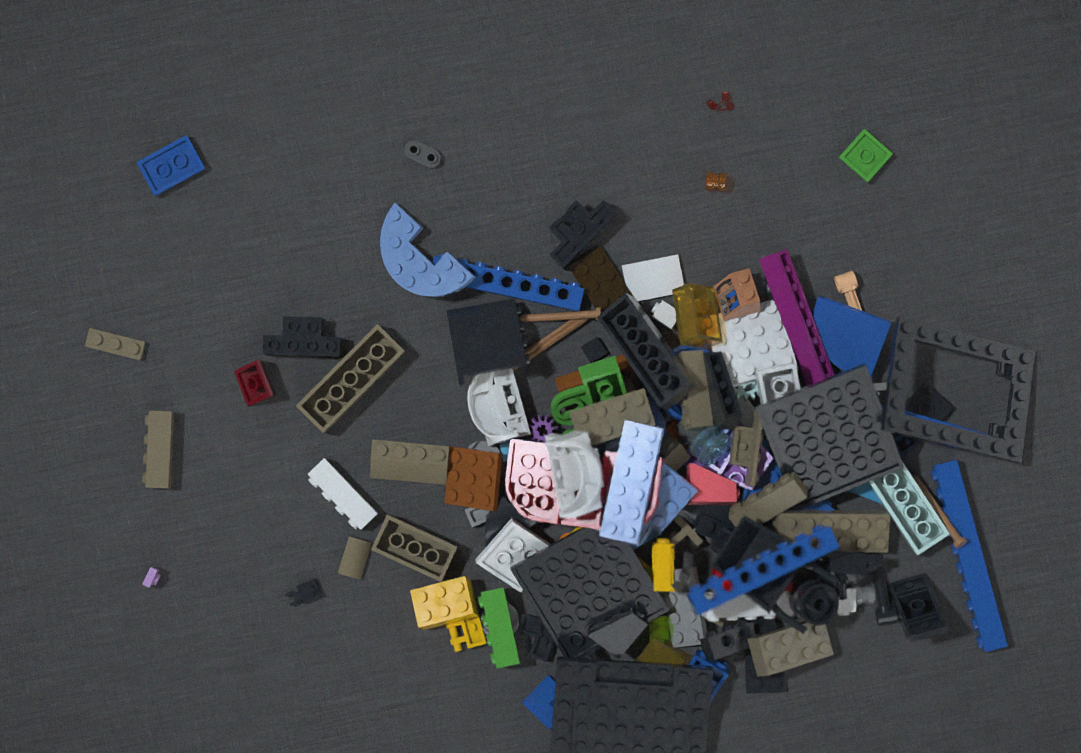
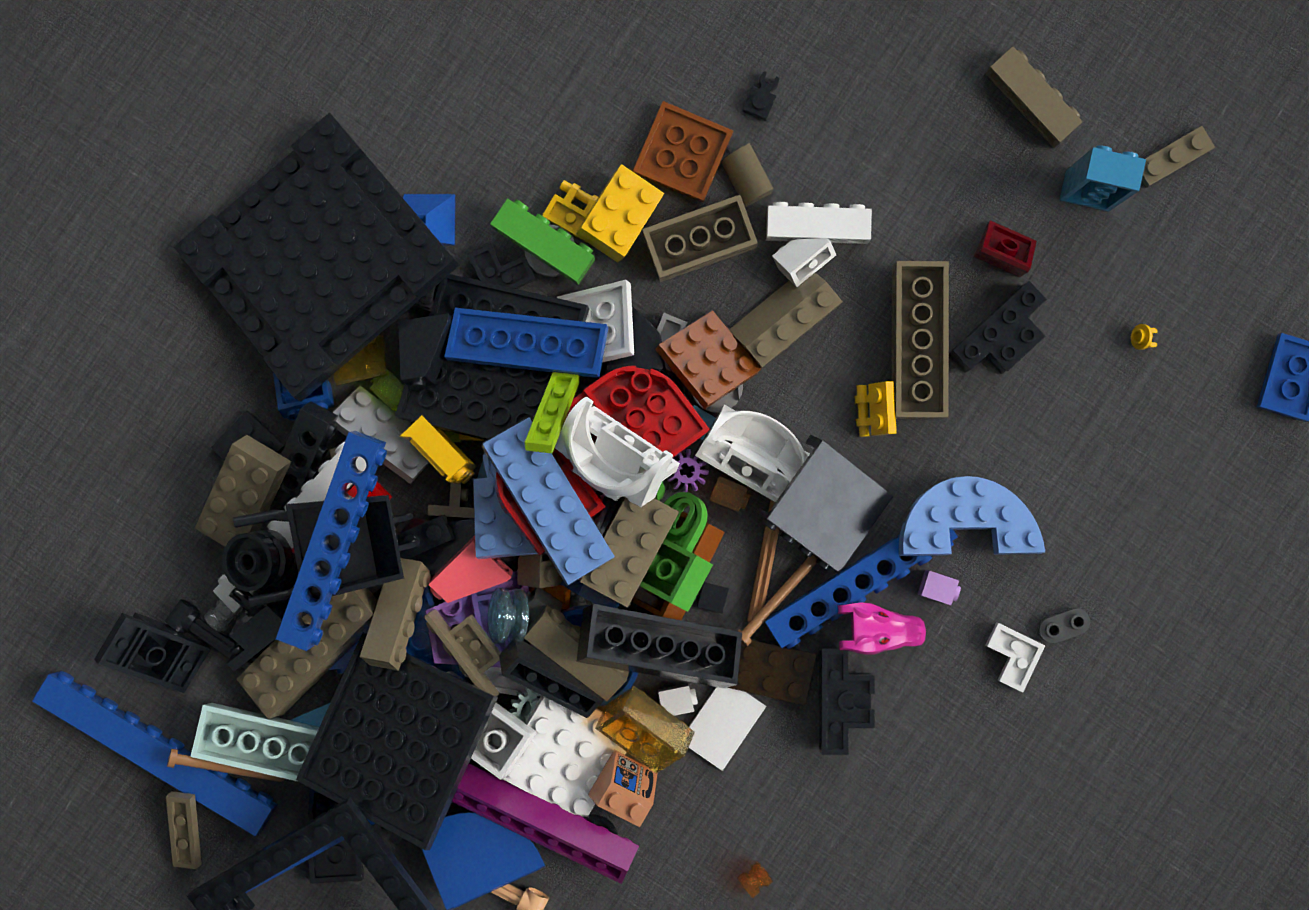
camera: 140 degrees right, 0 degrees up
none -> dark tan plate [166,791,202,870]
none -> blue plate [445,308,608,378]
none -> lime plate [524,372,579,454]
none -> dark orange plate [633,101,734,202]
none -> clear orange brick [709,476,750,512]
none -> white slope [772,238,836,287]
none -> dark pink animal [838,602,926,655]
none -> yellow plate [854,381,896,437]
none -> lavender brick [918,570,961,605]
none -> white plate [985,622,1045,692]
none -> dark azure brick [1060,145,1146,211]
none -> yellow plate [1131,324,1157,350]

